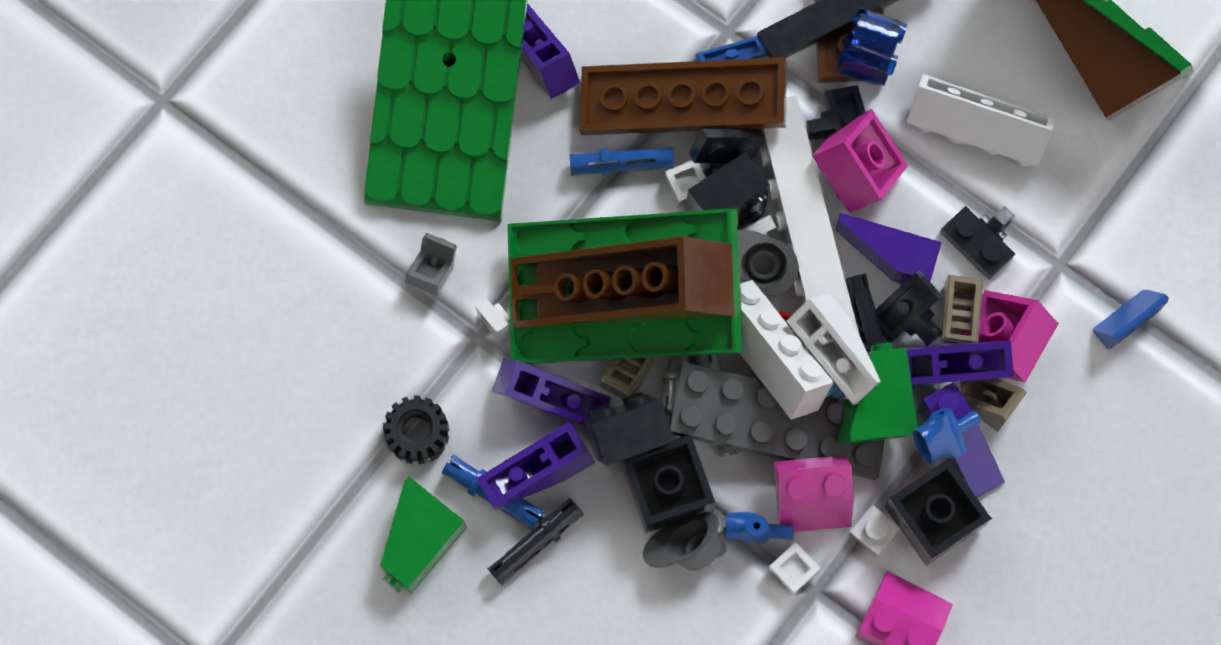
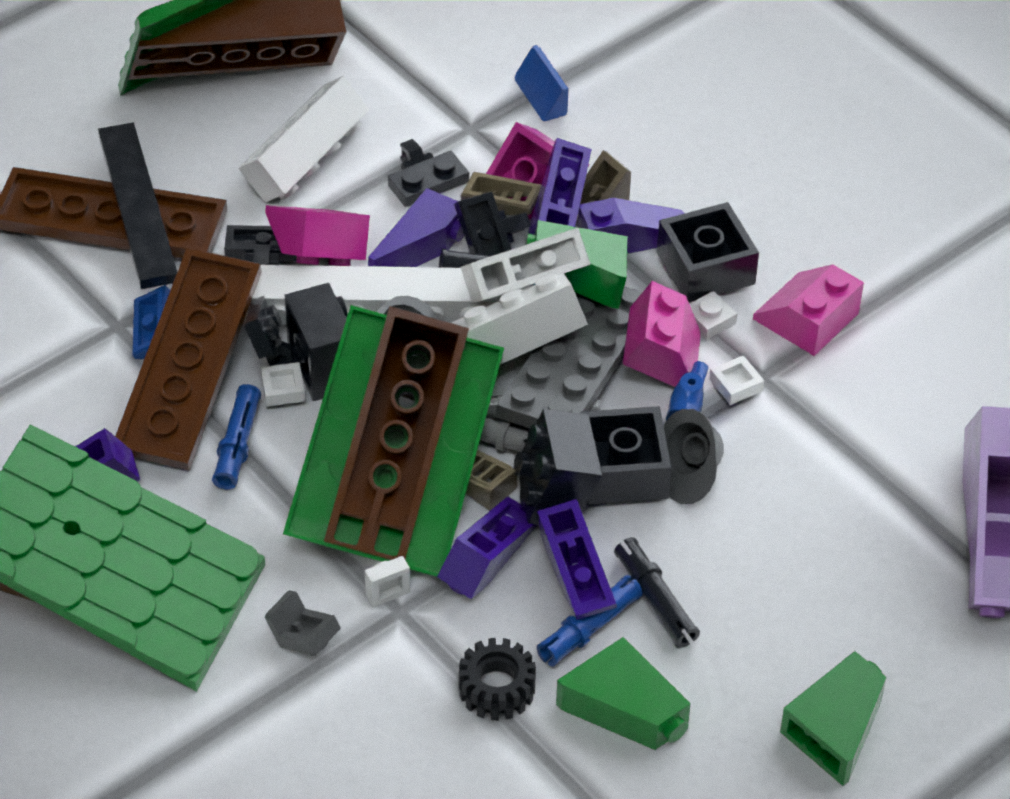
camera: 80 degrees left, 25 degrees down
clear blue brick [838,7,907,87] -> none
blue piece [913,408,981,464] -> none

